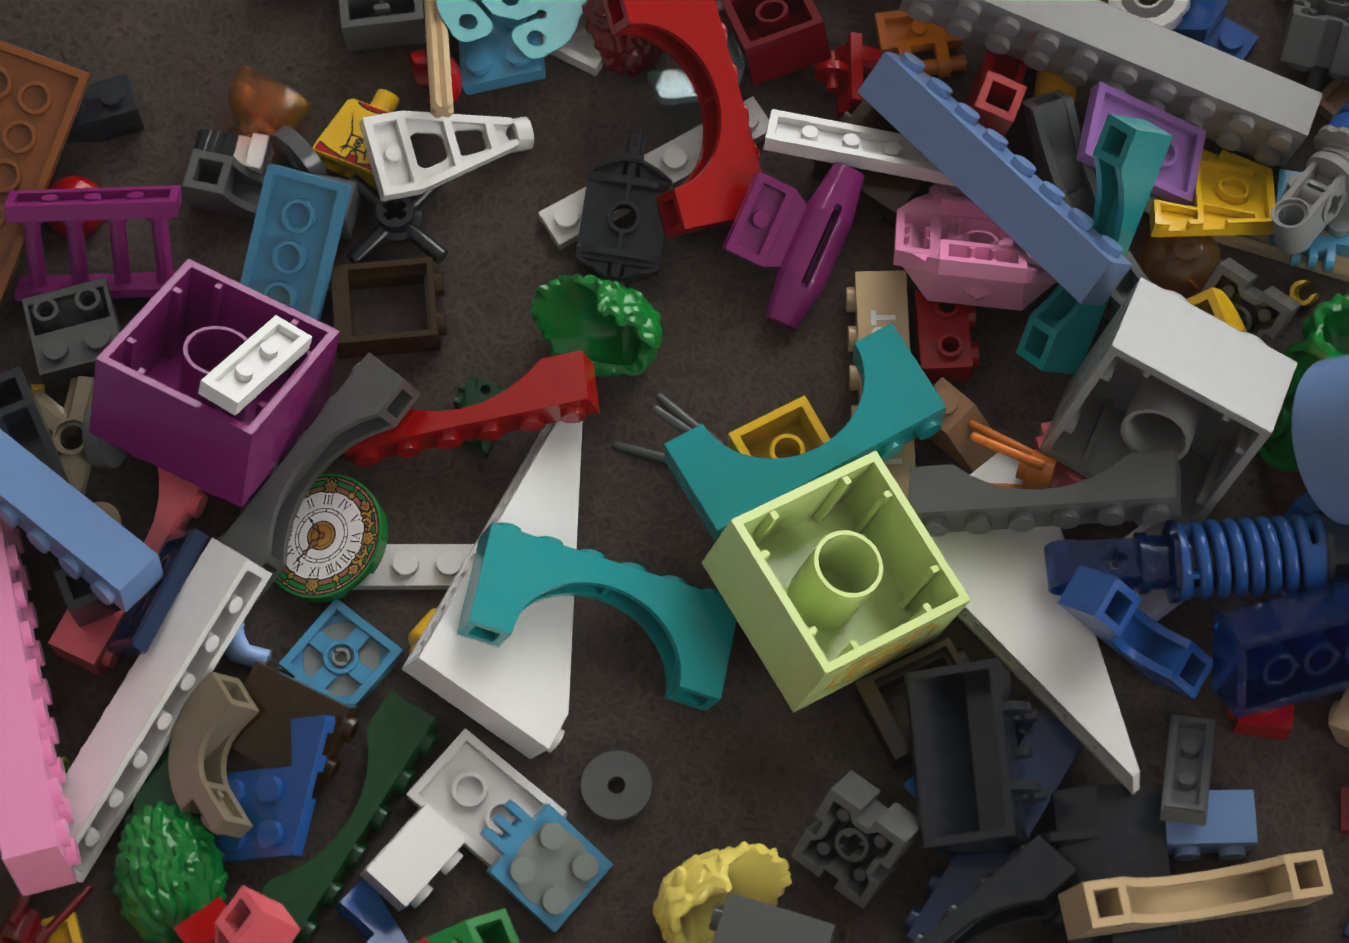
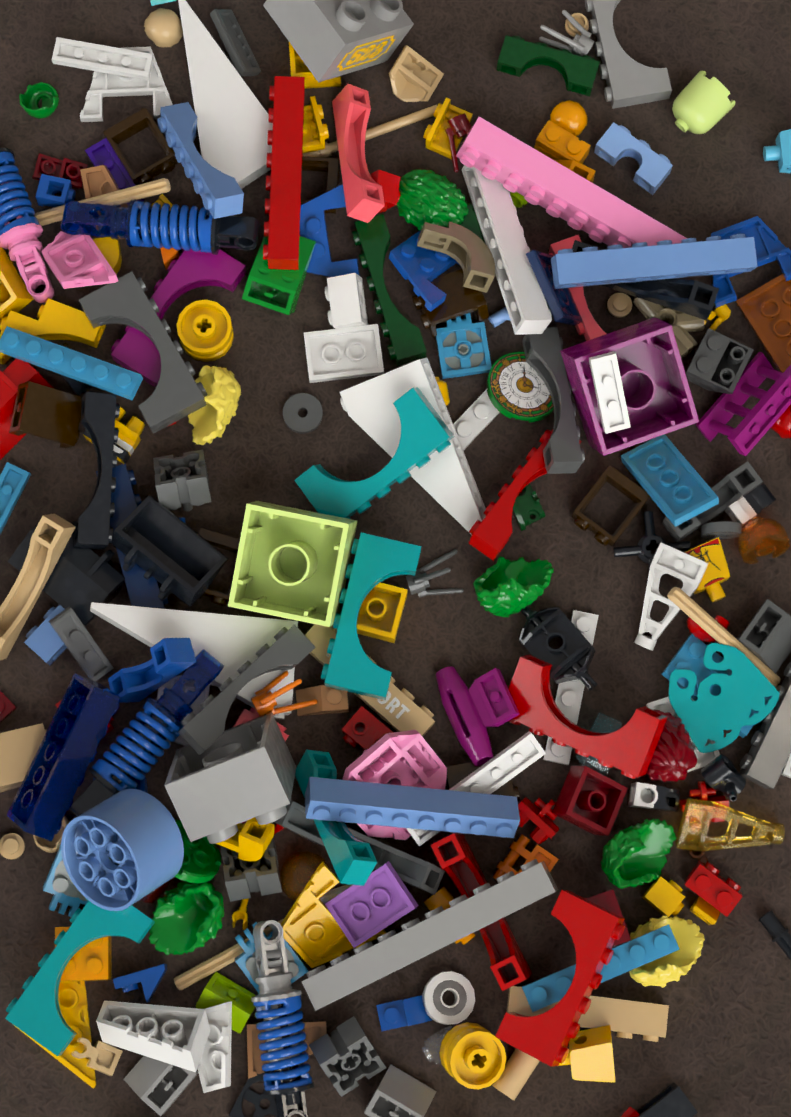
camera: 130 degrees right, 10 degrees up
piece [480,799,614,933] -> none

